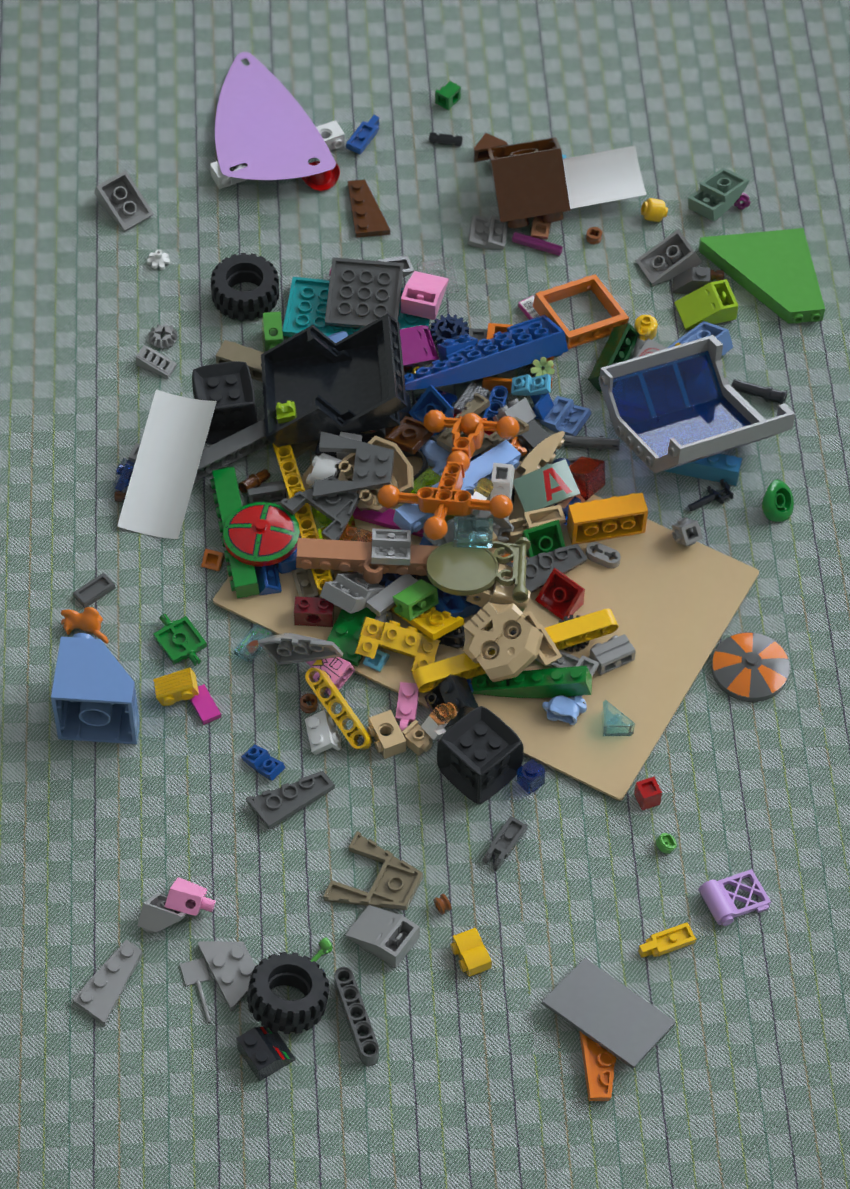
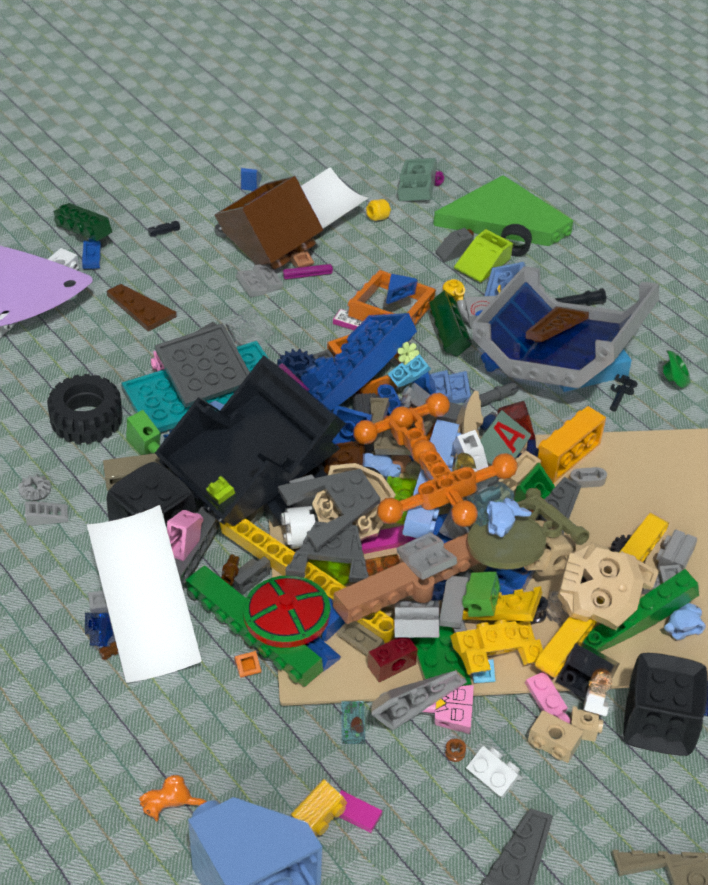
camera: 35 degrees left, 10 degrees down
dark grey tile [73,572,116,608] -> none
green plate [153,614,207,666] -> none
blue slope [241,744,285,781] -> none
red hat [302,161,340,191] -> none
yellow beam [305,668,372,750] -> none
bright pink slope [400,271,449,320] -> none
green brick [435,81,461,111] -> none
reddish brown slope [473,133,508,162] -> none
red slope [535,568,585,620] -> none
dark orange bush [586,227,602,245] -> none
light grey slope [635,229,702,285] -> none
light grey brick [672,517,703,546] -> none
none -> dark green brick [53,203,113,241]
none -> bright pink torso [167,510,203,561]
none -> blue slope [241,168,262,191]
none -> blue slope [386,274,418,304]
none -> light blue animal [486,498,531,537]
none -> black tyre [500,224,532,257]
none -> reddish brown wing [526,307,589,342]

